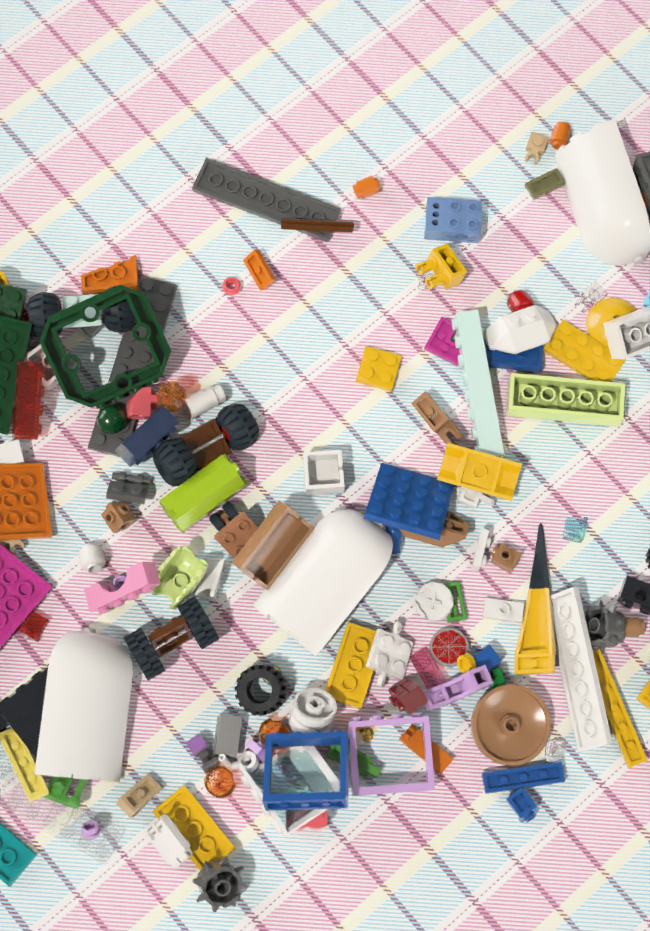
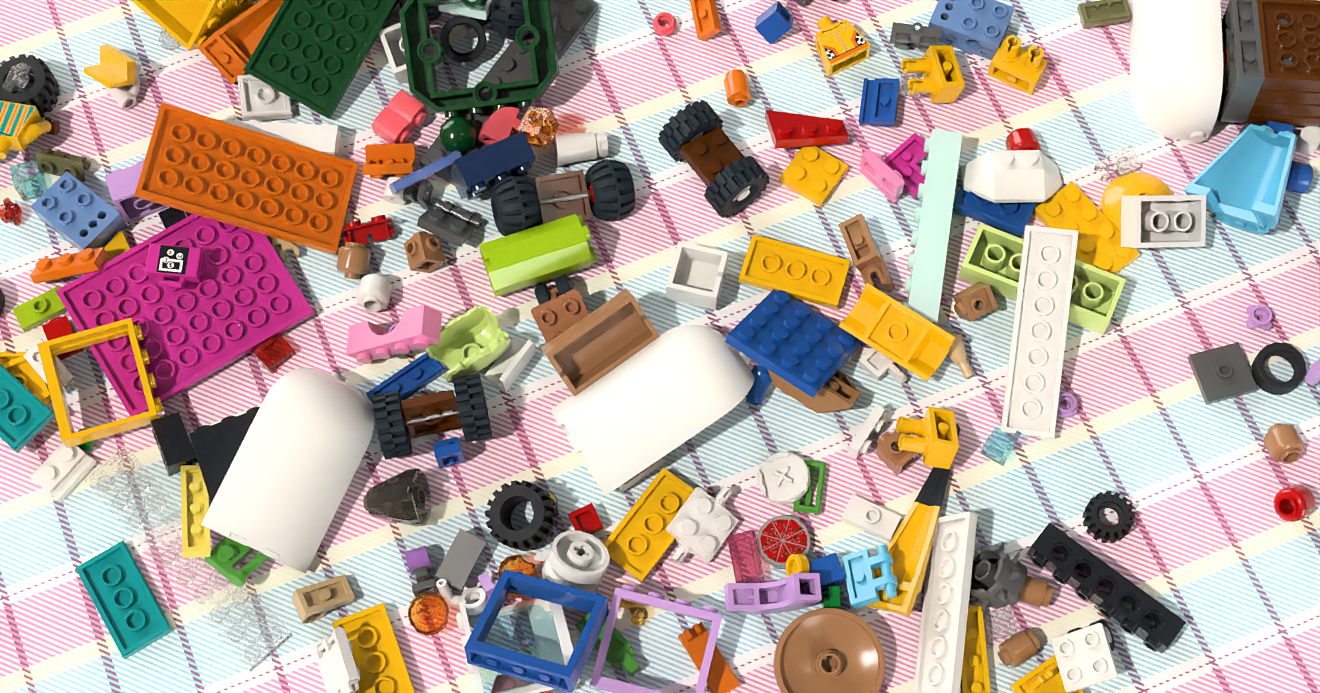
camera: 25 degrees right, 5 degrees down
clear red brick [12,360,46,440] -> none
lavender plate [81,821,101,840] -> none
dark red brick [388,678,428,714] -> none
none -> medium nougat head [337,242,371,279]
none -> red hinge [341,215,395,244]
none -> orange bracket [362,143,417,178]
none -> clear smoke cone [363,468,431,527]
none -> blue tile [366,352,445,404]
none -> coral brick [371,89,427,143]
none -> dark grey leg [383,177,433,209]
none -> tile [388,150,462,194]
none -> blue bracket [433,437,465,469]
none -> black tyre [440,16,487,63]
none -> red plate [568,503,604,535]
none -> black plate [658,100,770,218]
none -> orange brick [724,69,752,107]
none -> yellow plate [738,234,851,309]
none -> blue panel [755,1,794,44]
none -> red wing [765,110,849,148]
none -> yellow torso [815,16,871,77]
none -> medium azure plate [842,545,898,609]
none -> blue plate [859,78,900,127]
none -> bright pink plate [859,149,905,204]
none -> dark grey plate [889,22,942,52]
none -> yellow brick [896,406,959,469]
none -> tan cone [947,332,975,379]
none -> medium nougat brick [953,282,999,322]
none -> clear plate [983,607,1017,641]
none -> yellow brick [987,35,1048,95]
none -> medium nougat brick [997,629,1040,668]
none -> white plate [1000,225,1078,439]
none -> lavender plate [1057,392,1079,418]

